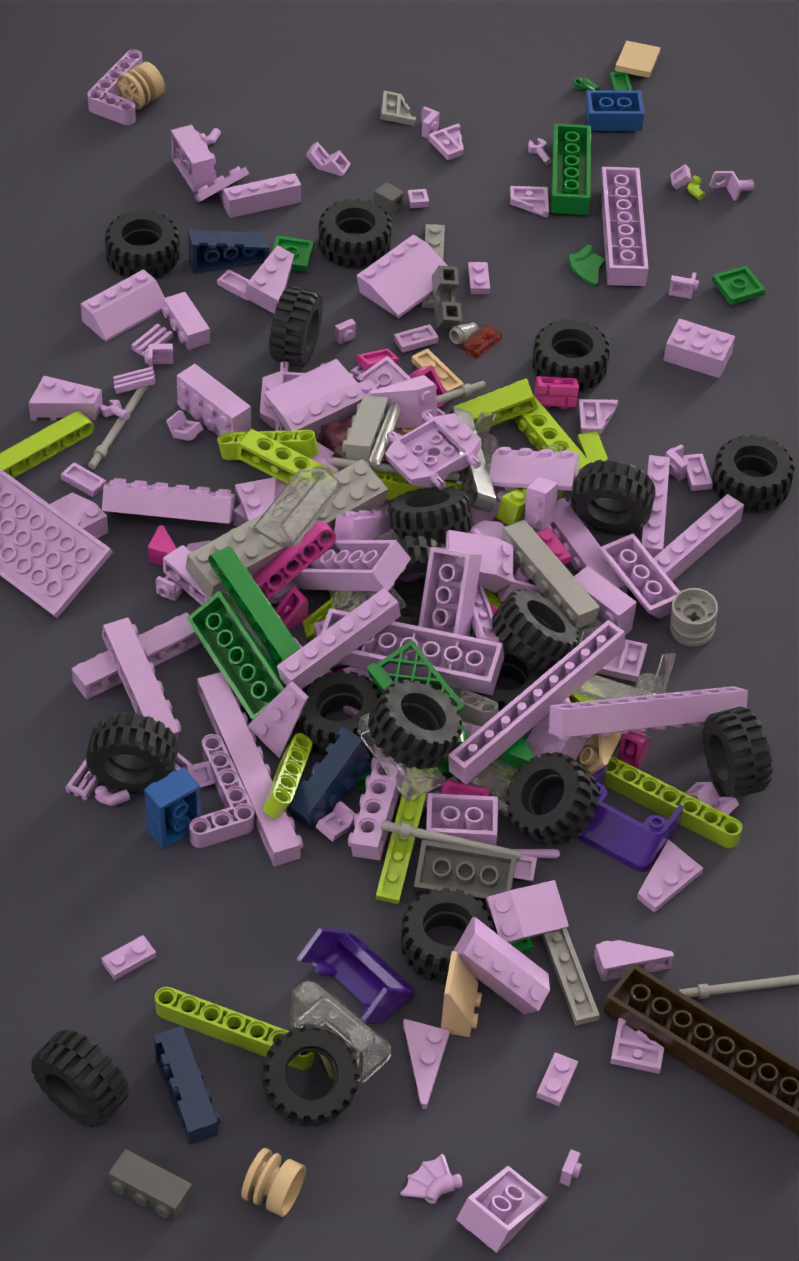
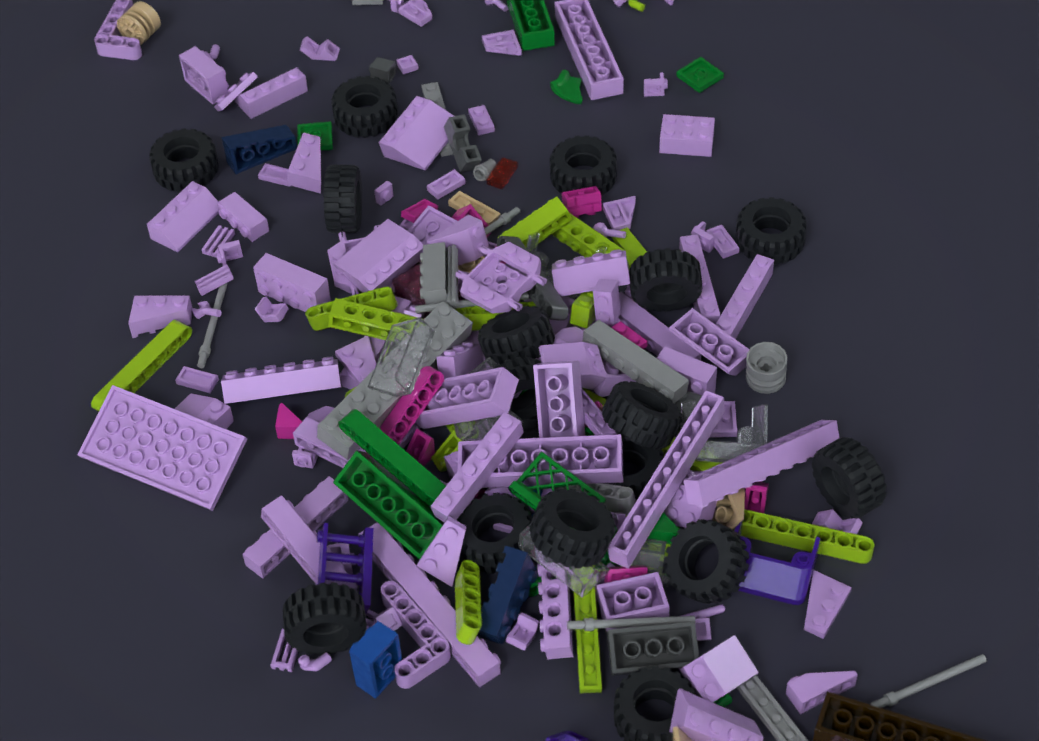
camera: 10 degrees left, 0 degrees up
none -> dark purple fence [317,523,374,614]
none -> lavender bracket [328,543,356,574]
none -> lavender bar [593,223,626,239]

